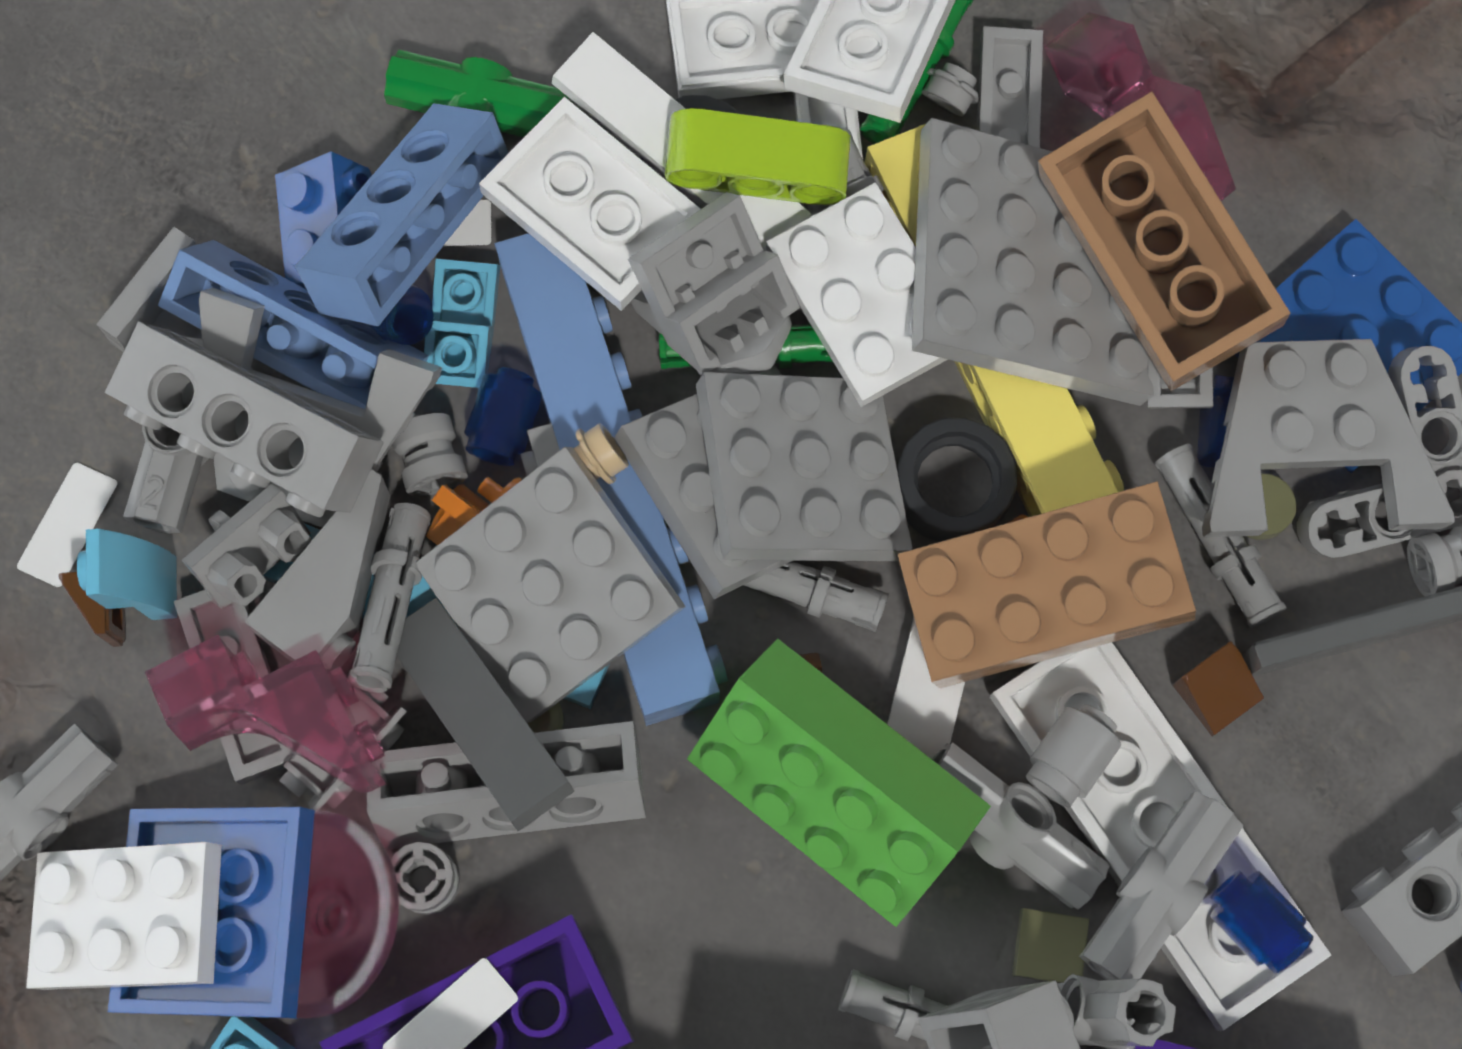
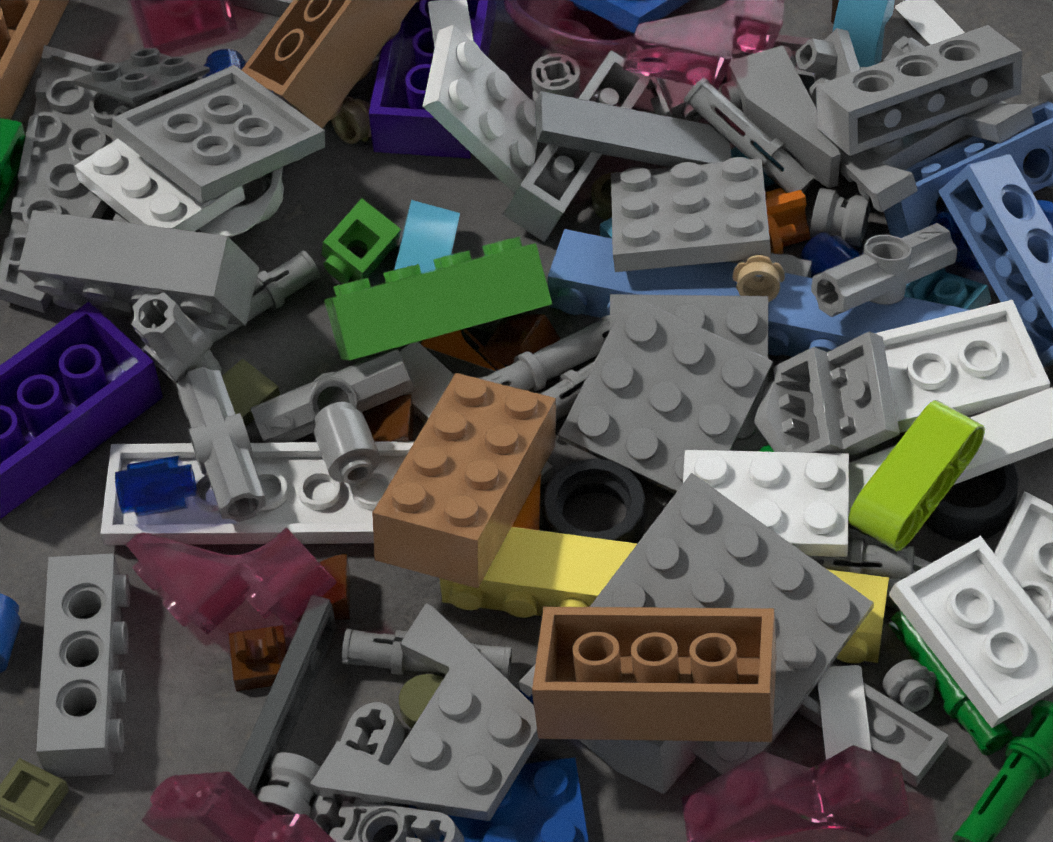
camera: 130 degrees right, 20 degrees down
none -> clear pink arch [125,527,337,635]
none -> reddish brown tile [228,625,287,692]
none -> bright green brick [321,198,401,283]
none -> reddish brown slope [362,395,415,442]
none -> medium azure slope [394,200,460,273]
none -> white plate [423,24,538,193]
none -> light grey pin [479,315,610,393]
none -> light grey piece [811,223,957,317]
none -> white sticker [818,665,872,764]

